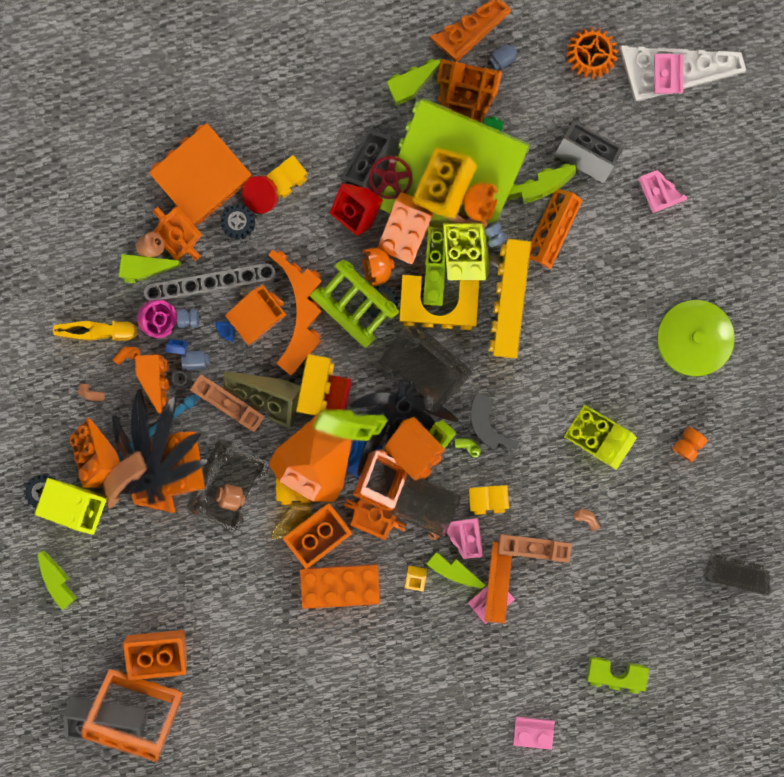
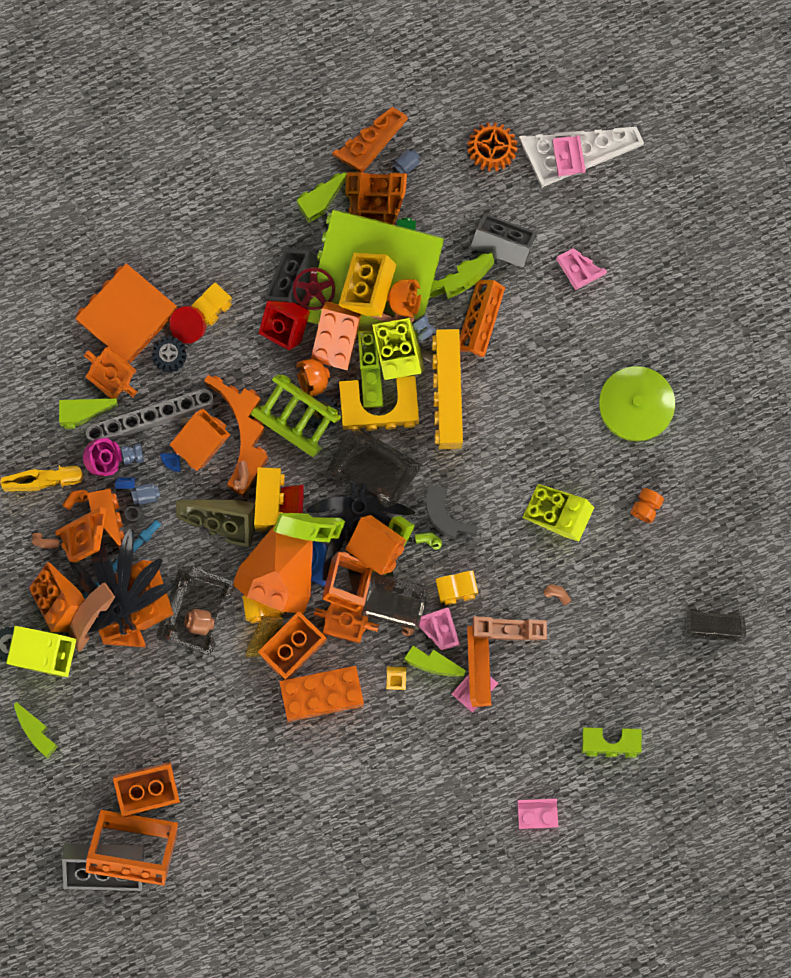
camera: 15 degrees left, 10 degrees down
nougat head [136,232,165,258] -> none
nougat slope [190,374,265,432] -> none
none -> orange wing [55,507,107,563]
none -> nougat arm [233,461,249,490]

